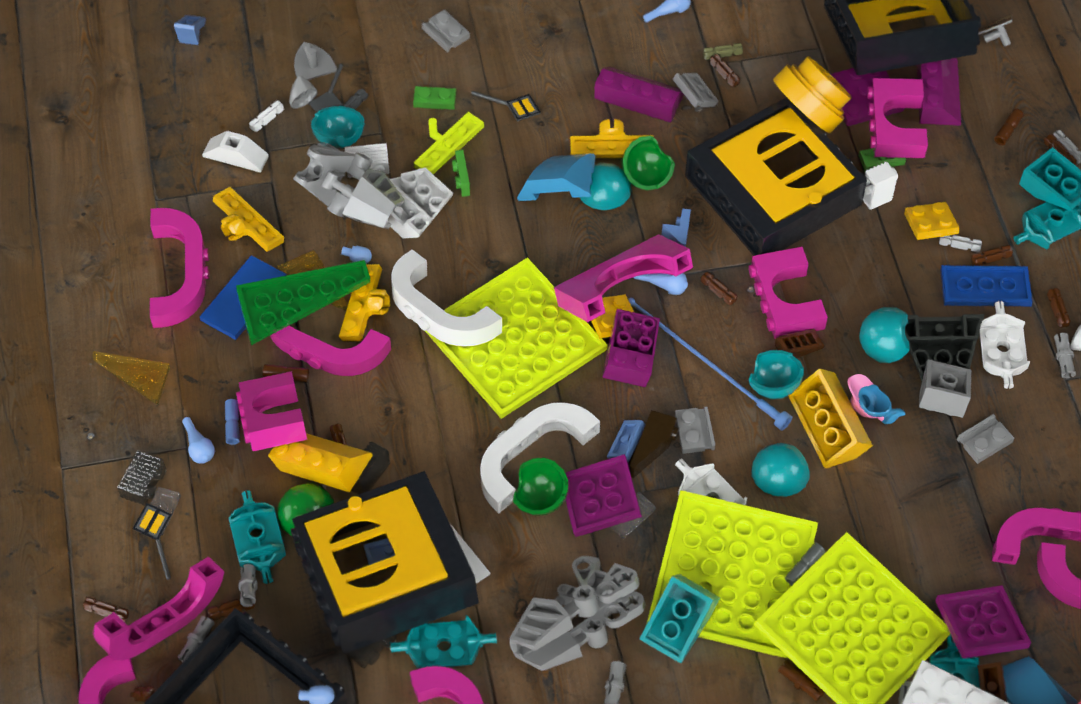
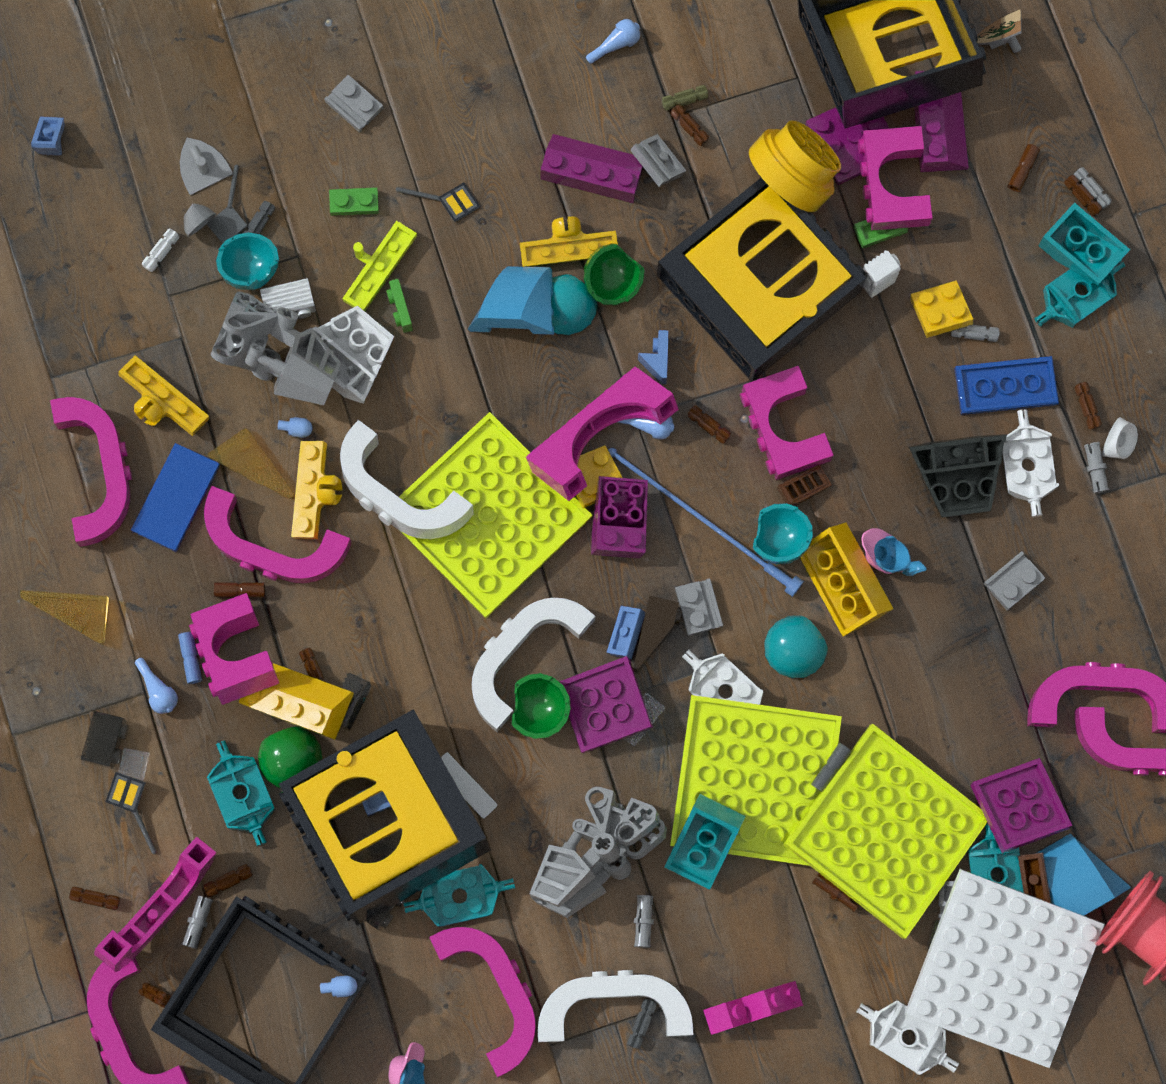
camera: 10 degrees left, 20 degrees up
white slope [202,131,269,173] -> none
green wing [236,260,370,345] -> none
light grey pin [238,564,258,607] -> none
teal cylinder [859,307,910,363] -> none
light grey slope [919,359,971,418] -> none
reddish brown axle [971,245,1013,266] -> none

